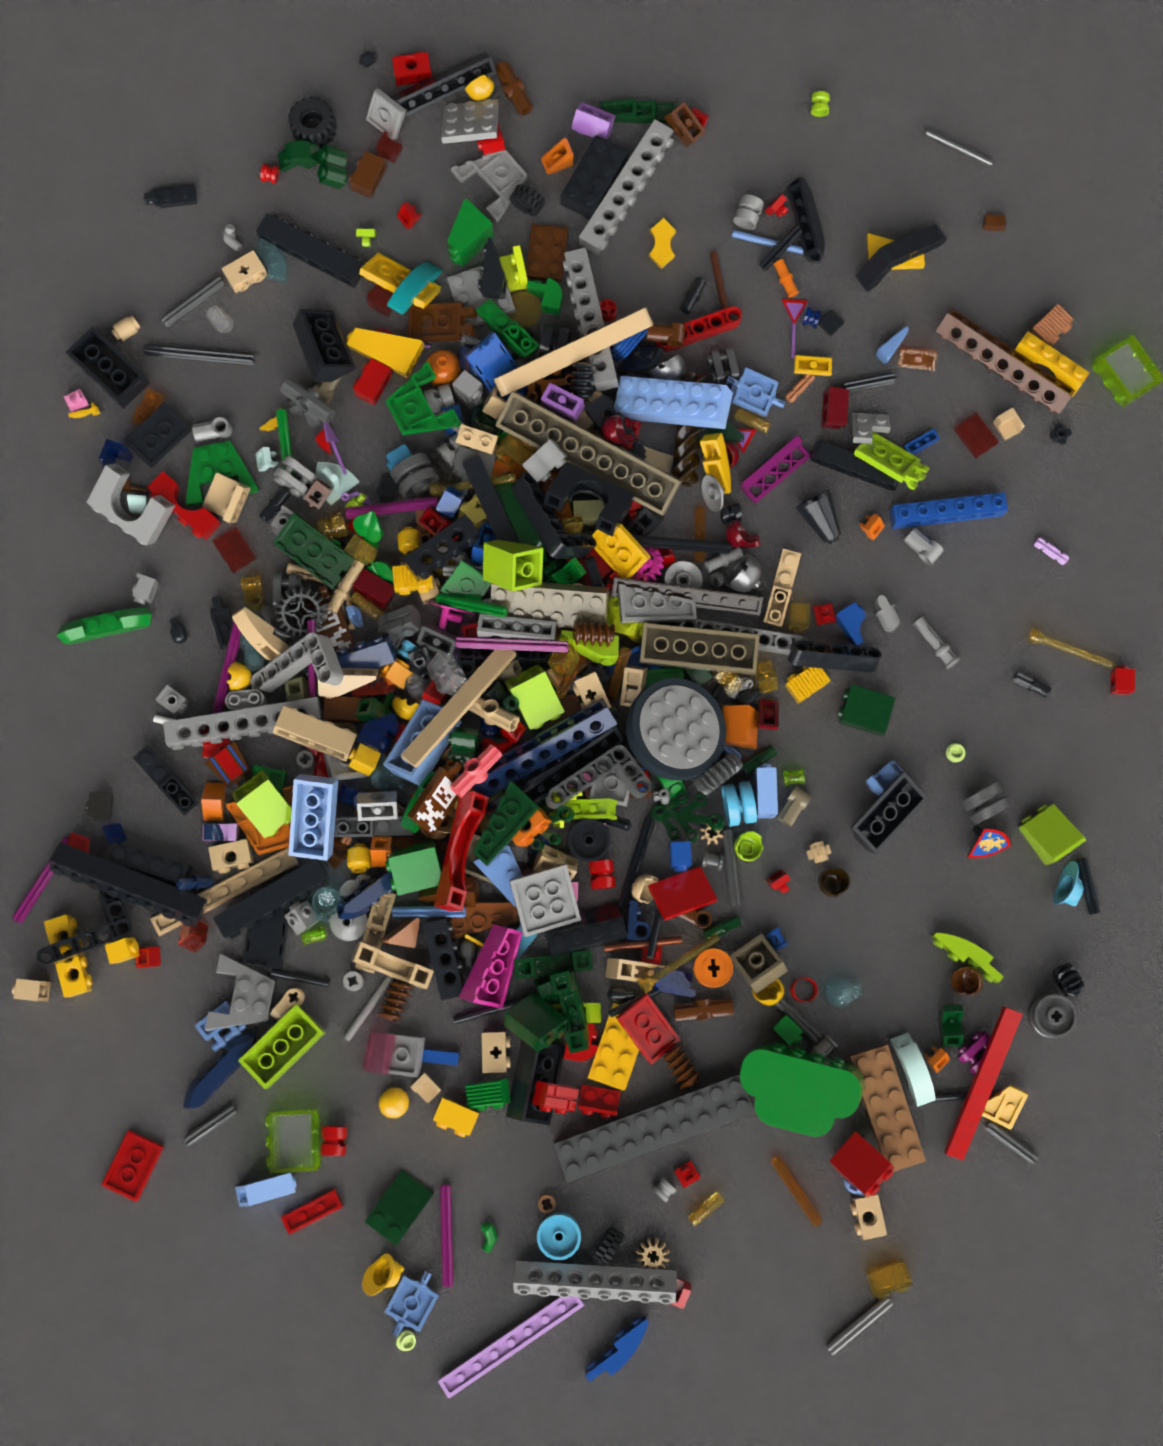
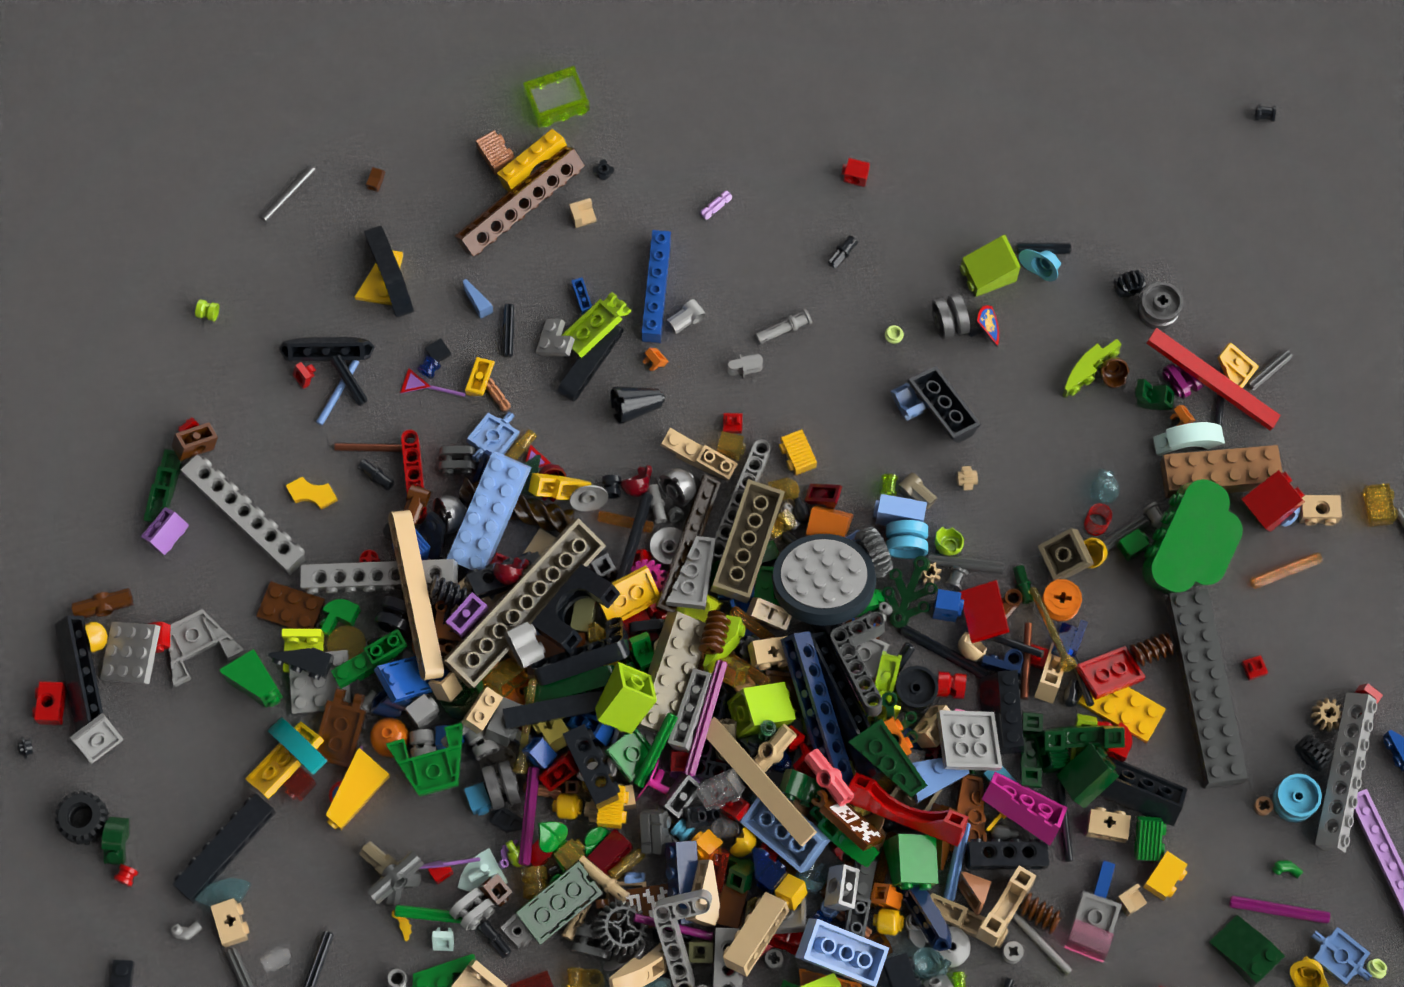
camera: 75 degrees left, 10 degrees down
black slope [293,309,356,382] -> none
dark green brick [317,144,347,189] -> none
reddish brown brick [349,151,387,199] -> none
red brick [353,358,393,406] -> none
lime tile [356,229,377,247] -> none
clear red panel [376,131,403,163] -> none
yellow hair [378,1087,410,1119] -> none
red tile [397,202,422,229] -> none
black tyre [509,184,545,217] -> none
red brick [532,1081,579,1115] -> none
orange slope [540,138,573,175] -> none
black brick [561,135,628,220] -> none
red bracket [578,1085,621,1119] -> none
light grey wheel [651,1177,677,1202] -> none
reddish brown piece [673,998,734,1021] -> none
clear yellow axle [687,1192,724,1227] -> none
light grey wheel [733,194,764,230] -> none
magenta fence [740,435,811,505] -> none
dark green axle [741,745,777,775] -> none
blue bush [764,927,789,952] -> none
red tile [766,870,791,894] -> none
orange pin [773,259,799,298] -> none
black beam [788,640,882,673] -> none
dark brown hair [818,868,850,897] -> none
dark red hinge [821,386,849,429] -> none
blue arch [835,602,866,646] -> none
dark green brick [837,684,896,737] -> none
clear orange slope [898,346,938,371] -> none
clear red plate [954,413,999,459] -> none
clear yellow piece [1027,628,1116,669] -> none

